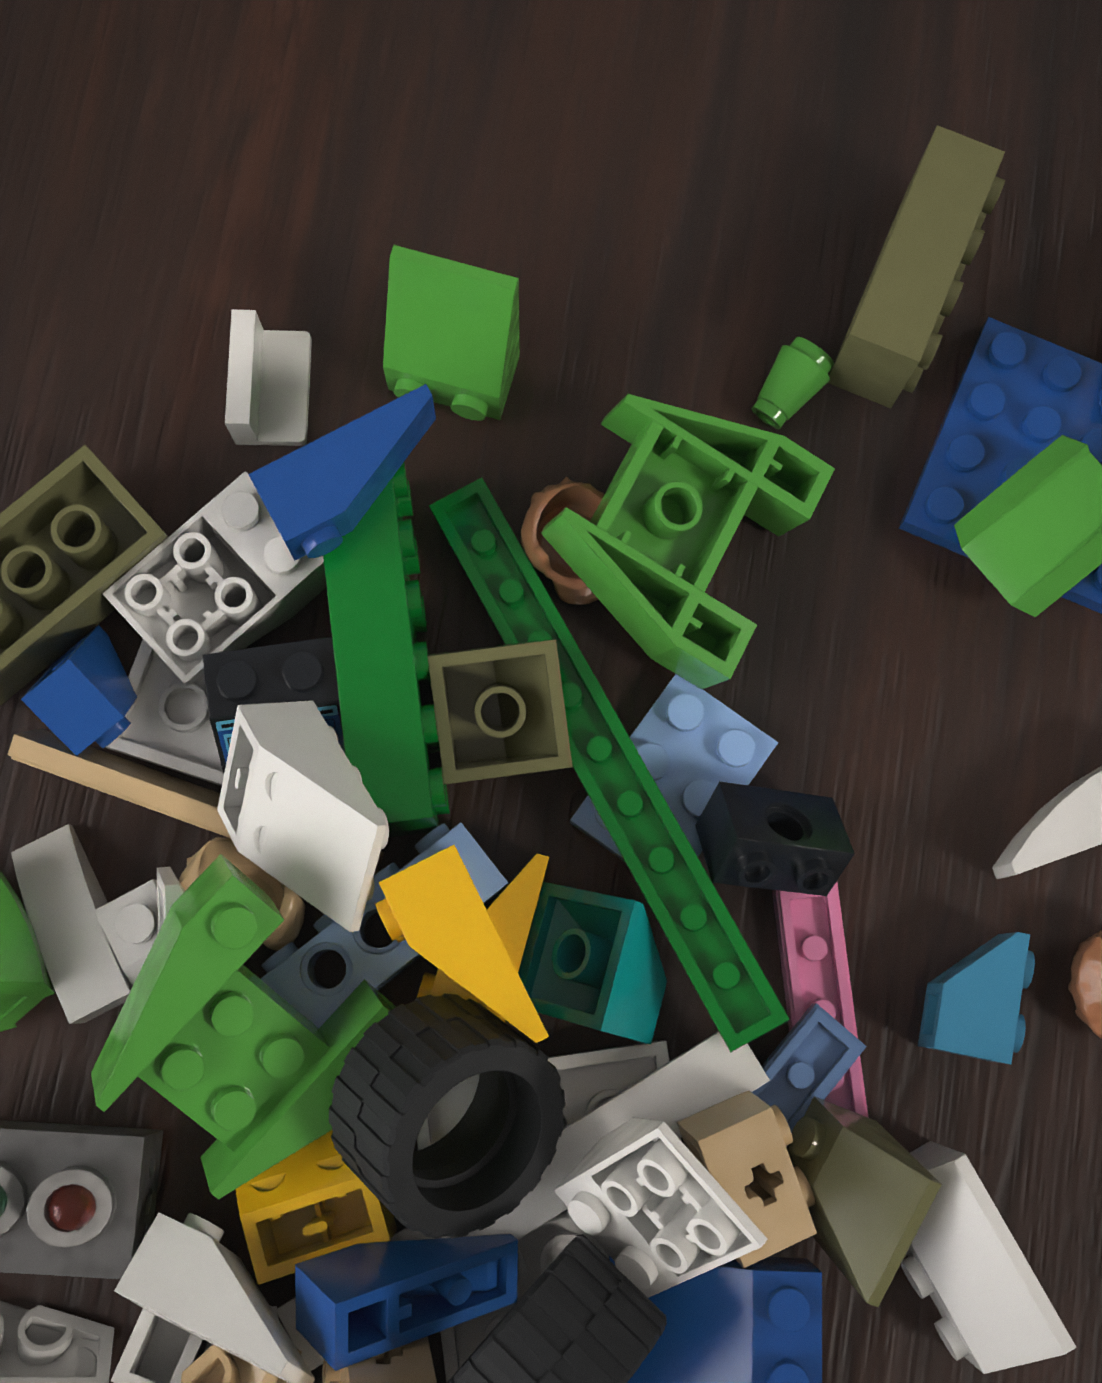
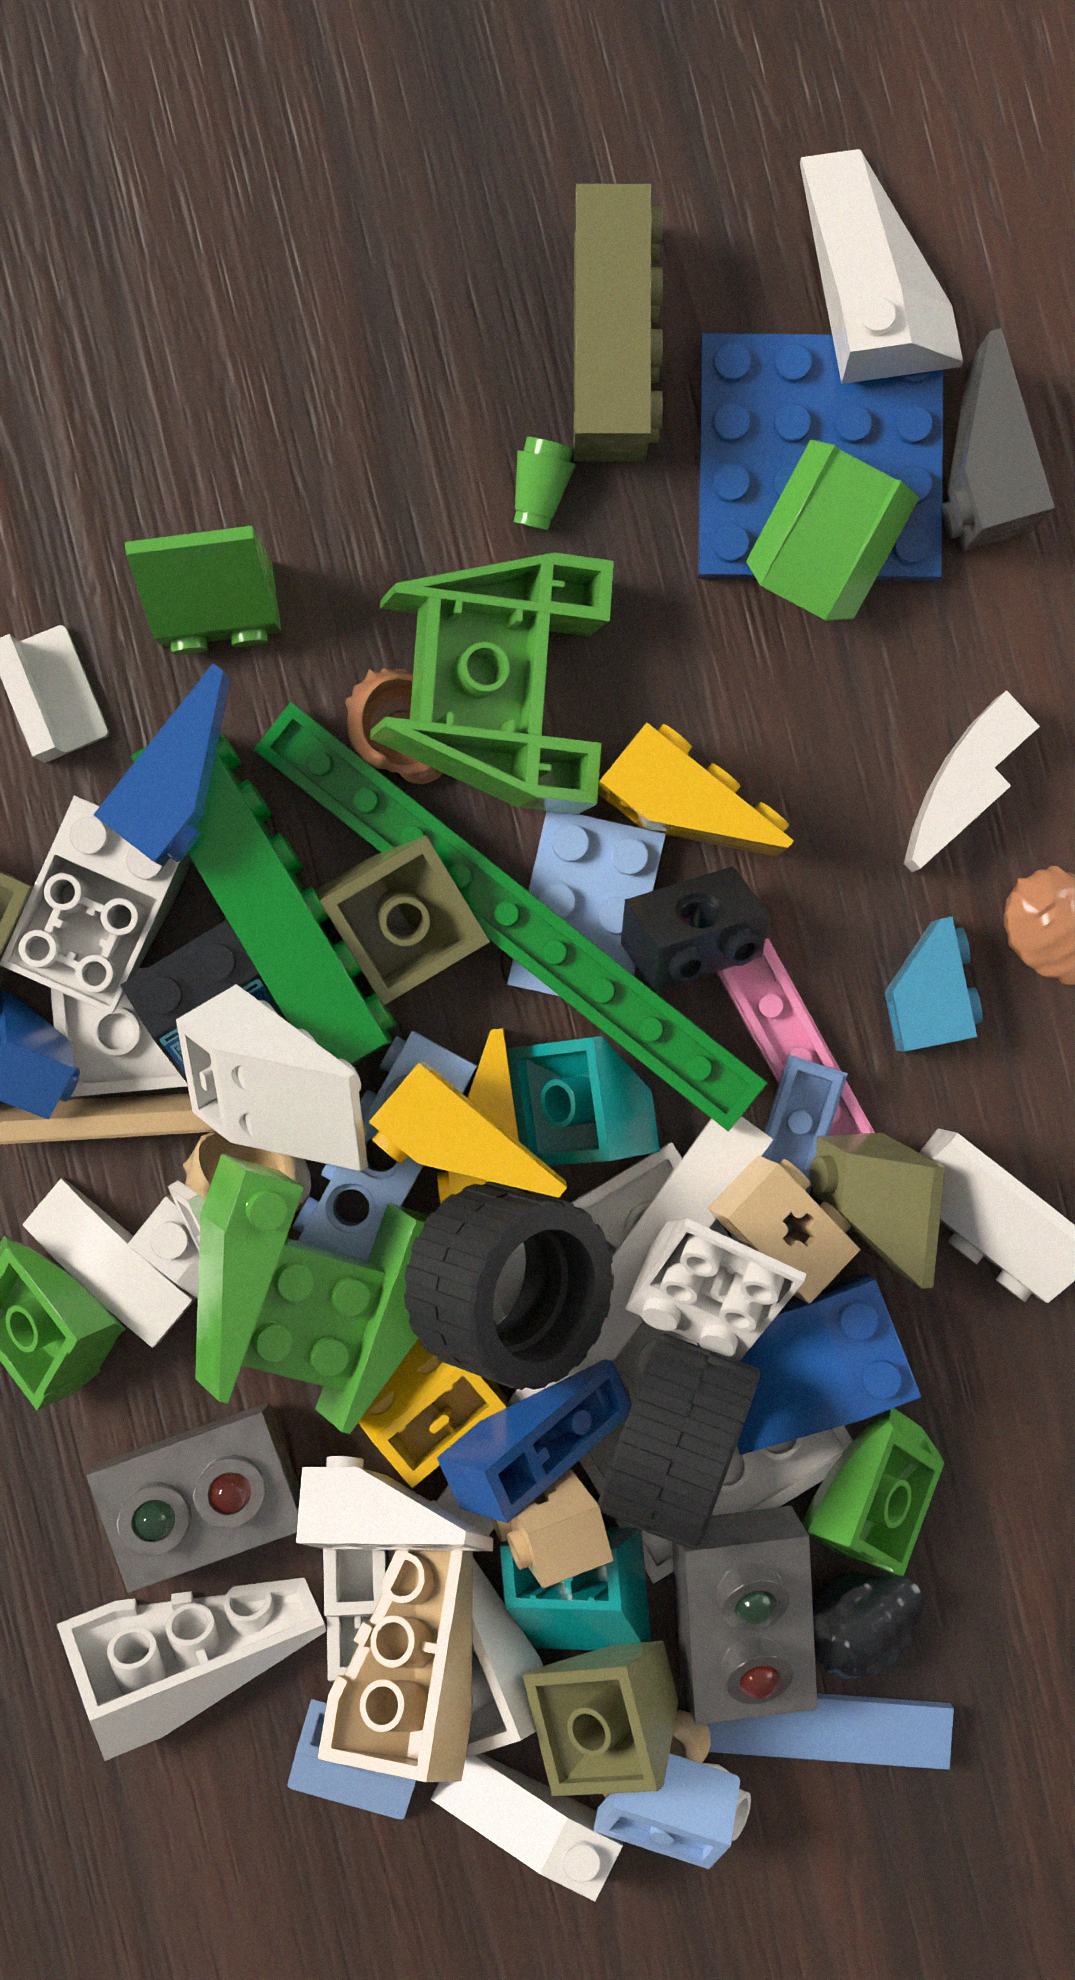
camera: 15 degrees left, 10 degrees up
none -> yellow slope [598,723,794,857]

